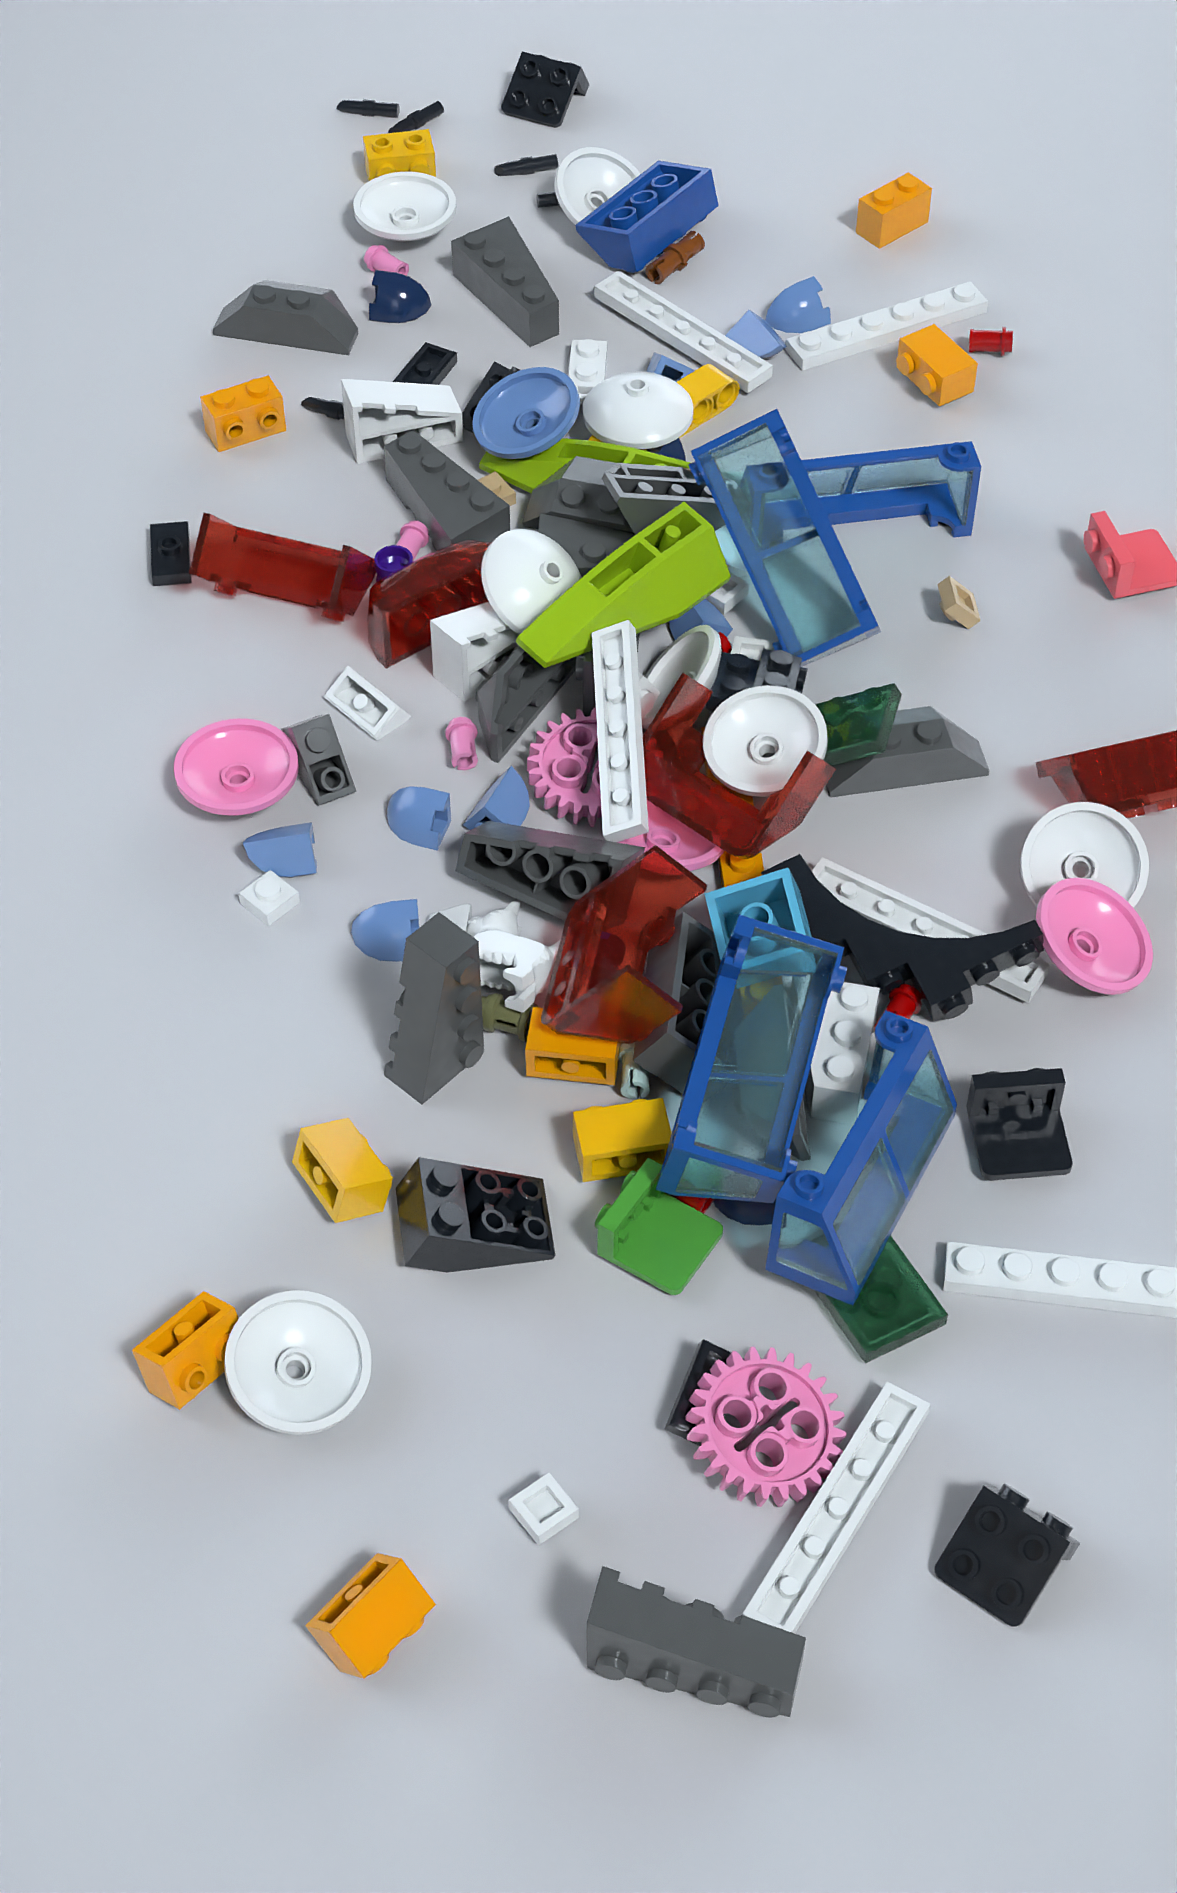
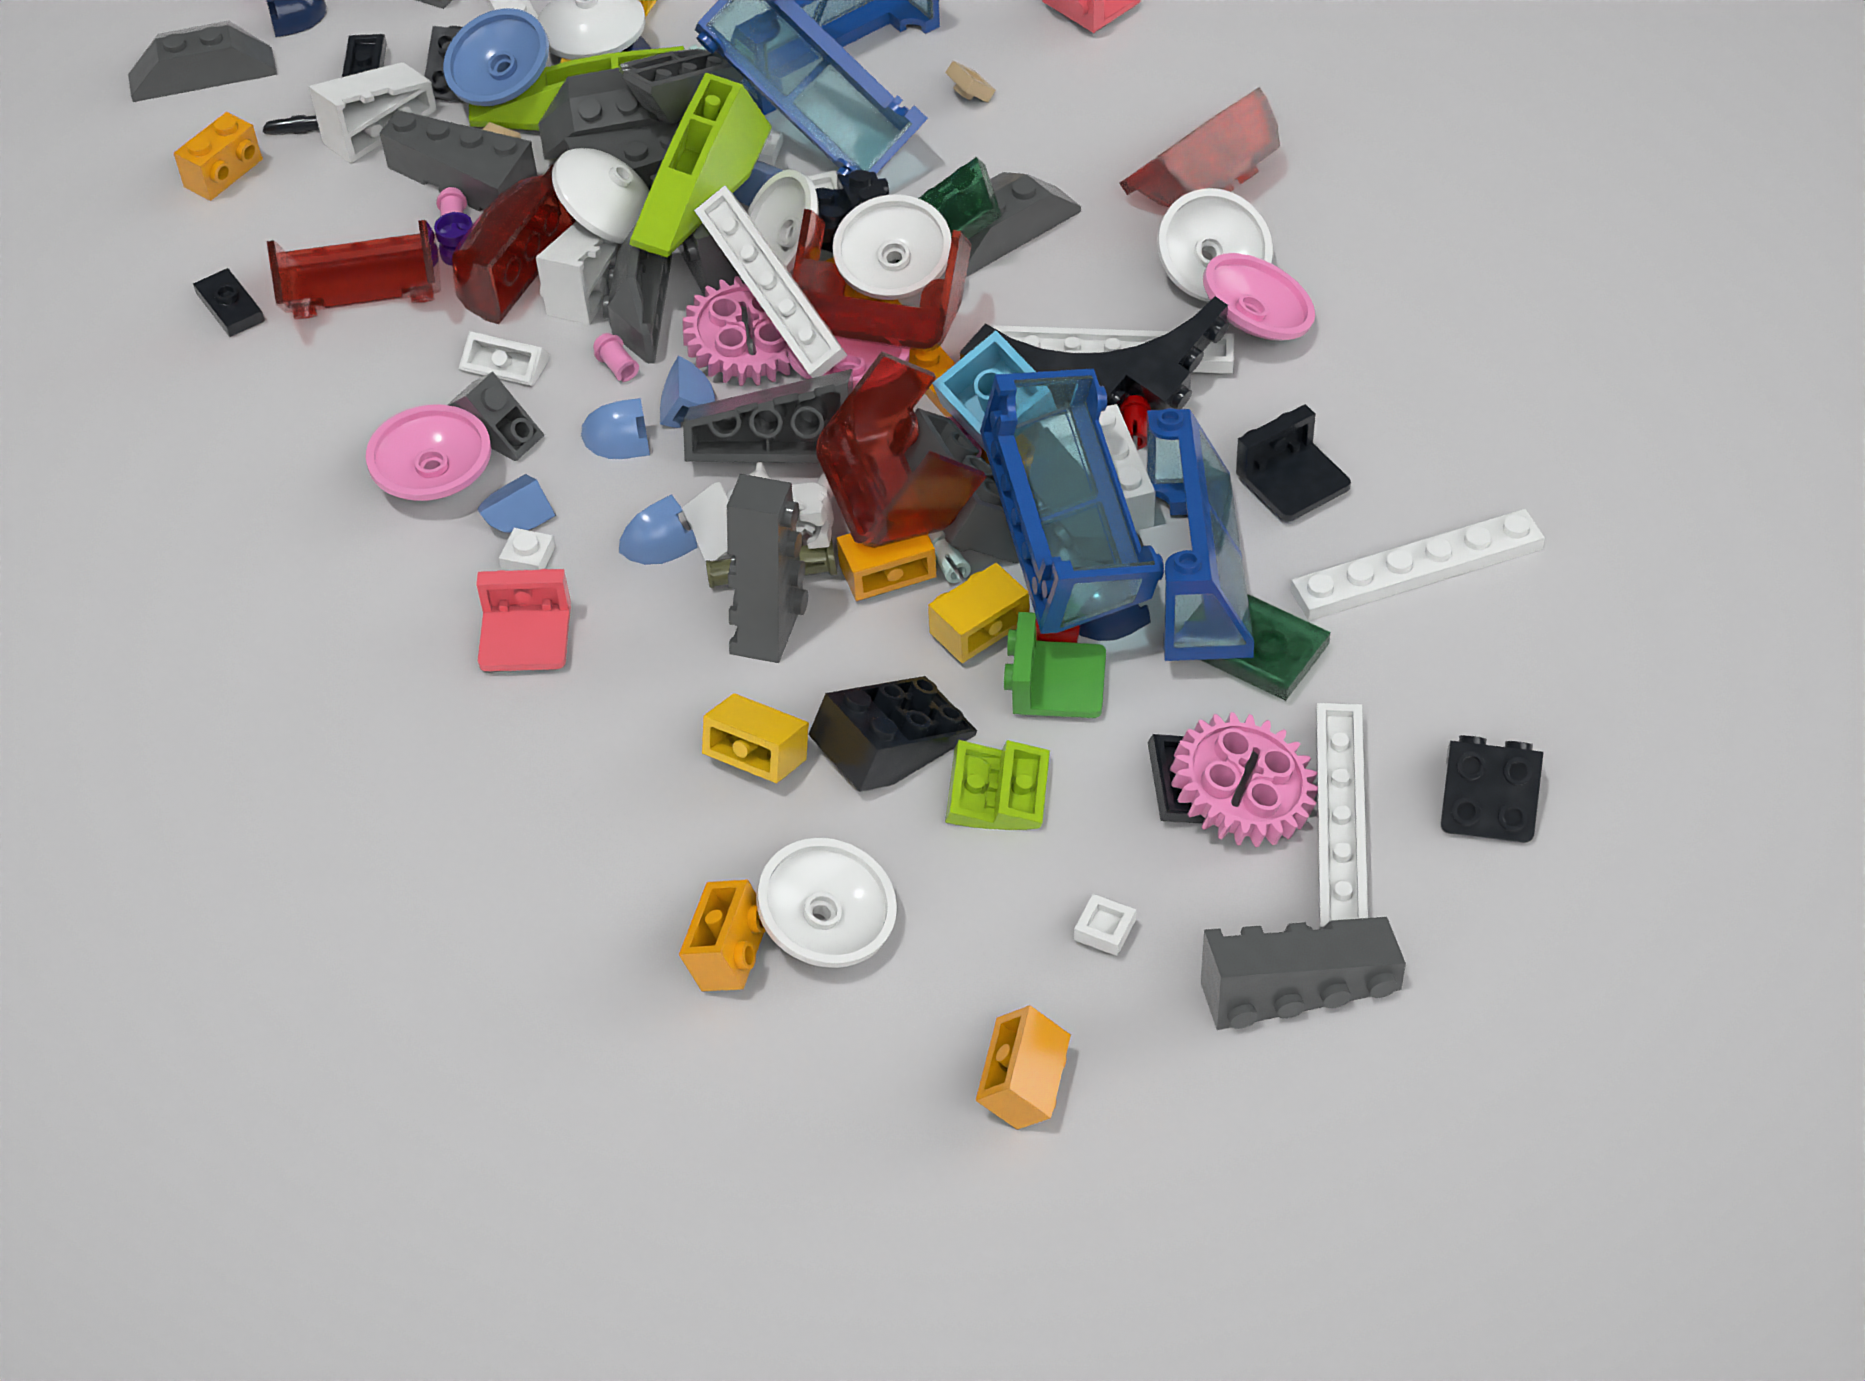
camera: 25 degrees left, 0 degrees up
none -> coral bracket [476,569,571,671]
none -> lime slope [945,740,1050,830]

